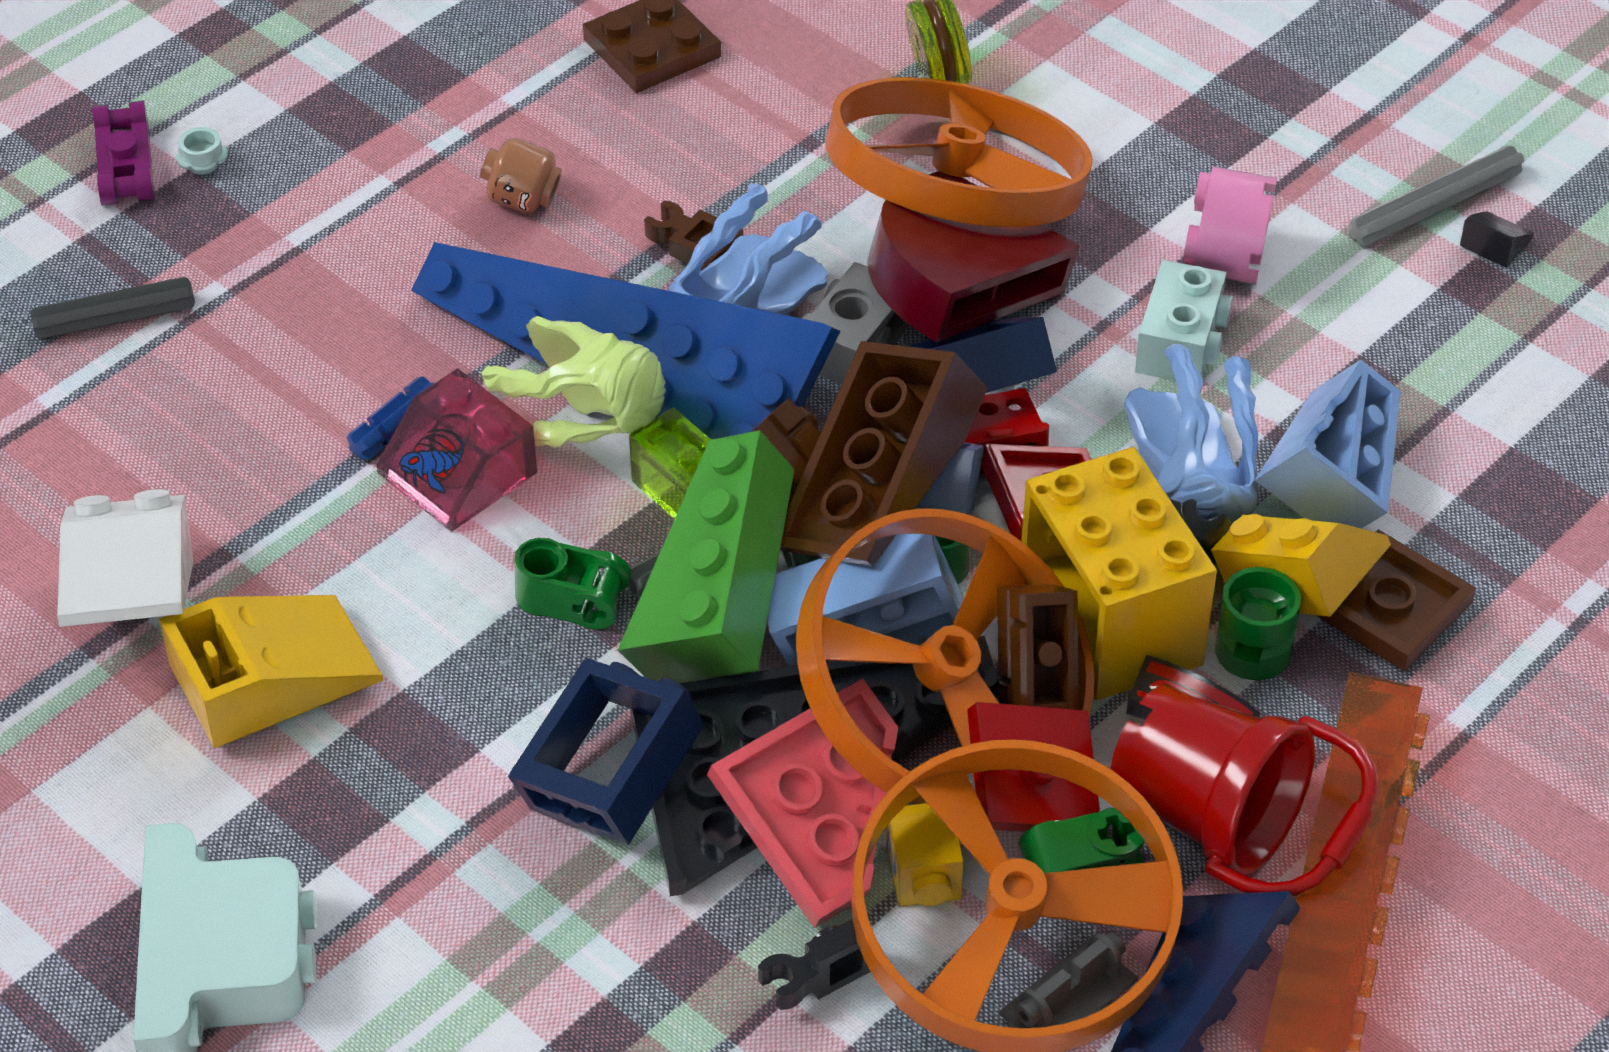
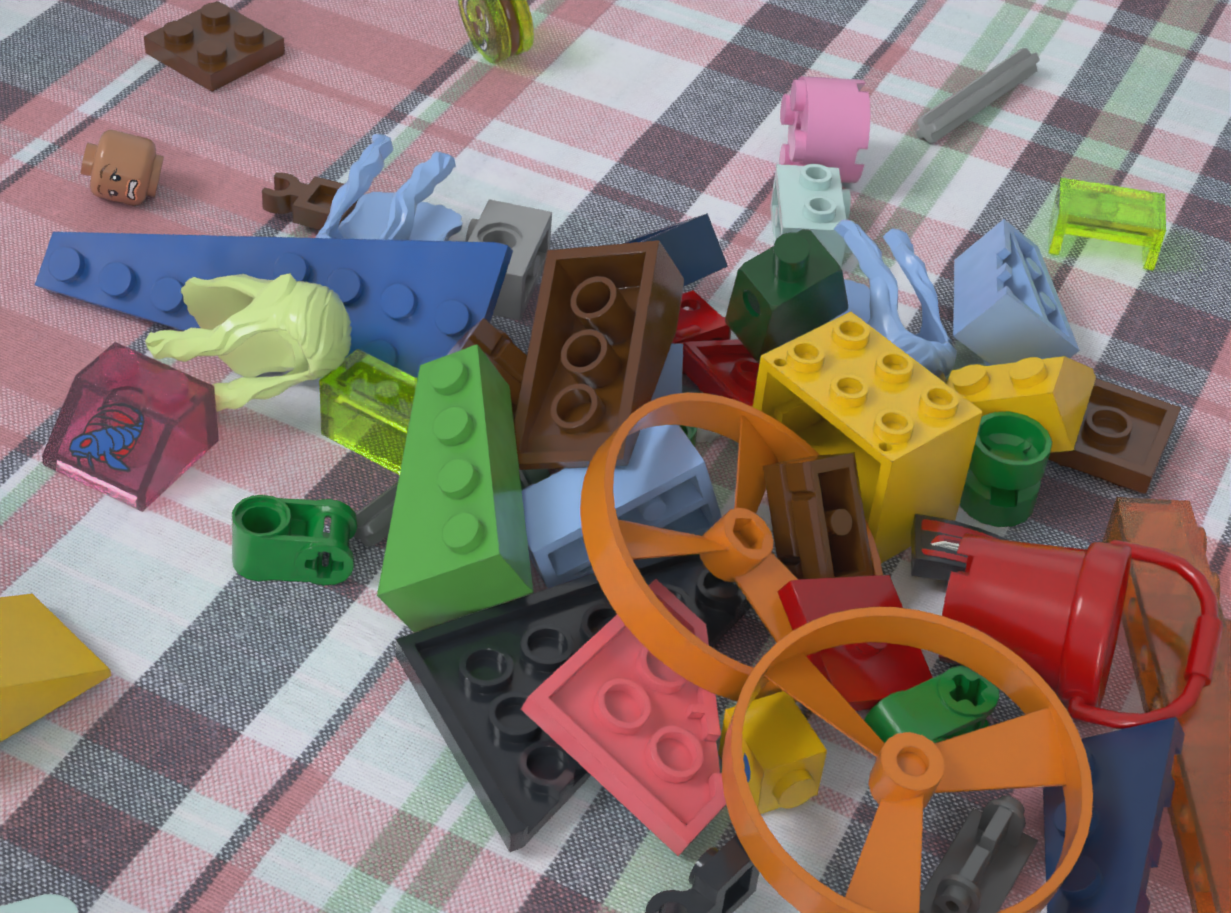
camera: 20 degrees left, 5 degrees down
blue axle [347,376,440,461] -> none
dark blue window [508,657,705,845] -> none
orange piece [825,77,1092,227] -> none
dark red brick [867,171,1080,342] -> none
black slope [1460,211,1534,268] -> none
none -> dark green torso [725,229,848,363]
none -> clear neon green panel [1048,177,1166,271]

